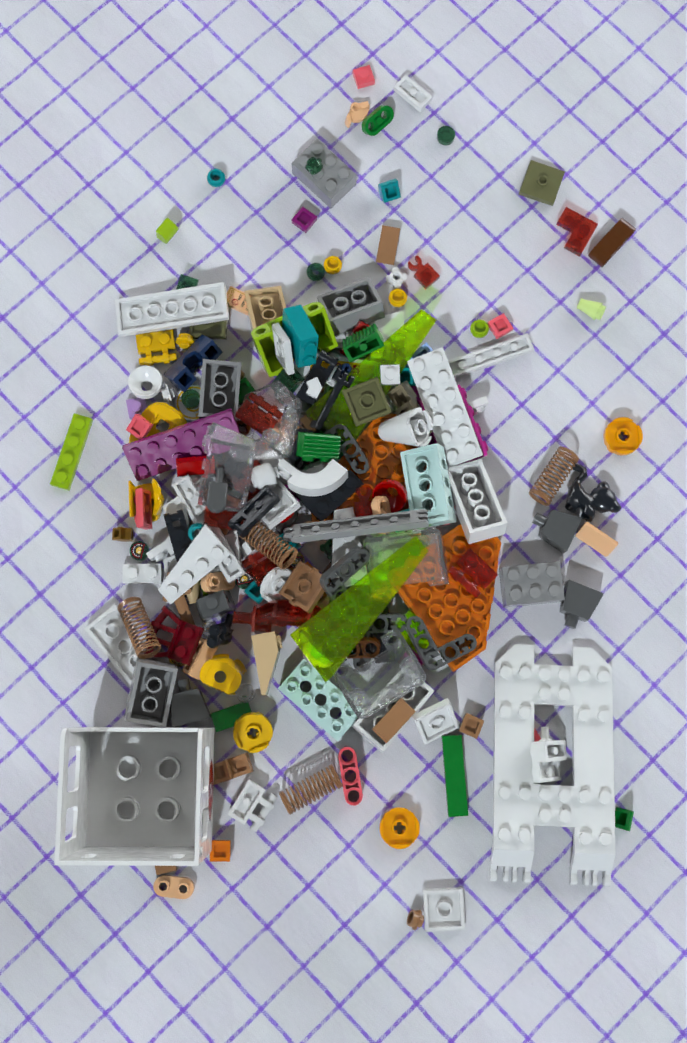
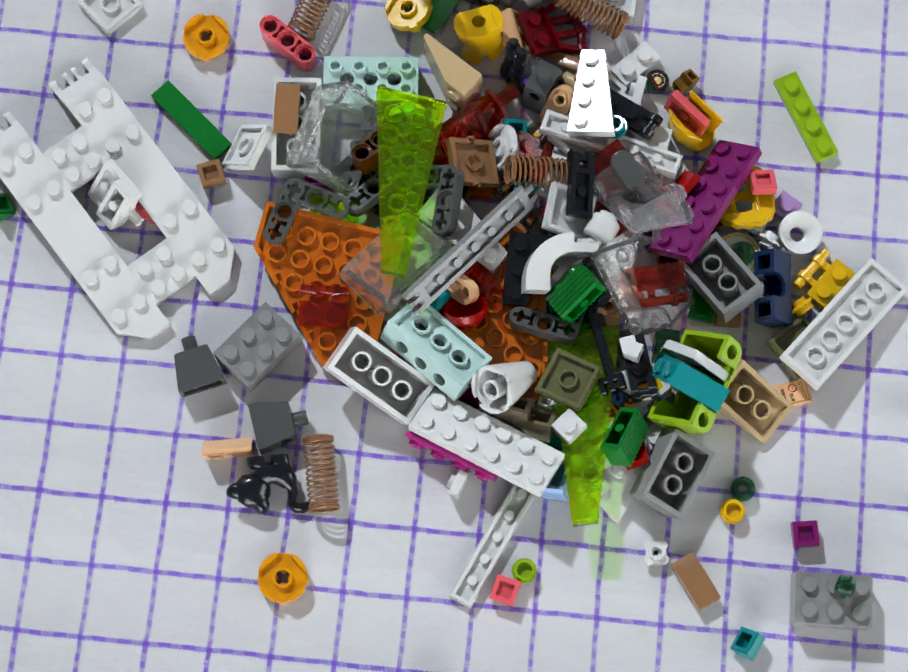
camera: 145 degrees right, 5 degrees down
clear green plate [176,274,199,289] -> none
yellow plate [389,289,407,307] -> none
clear red plate [407,255,440,290] -> none

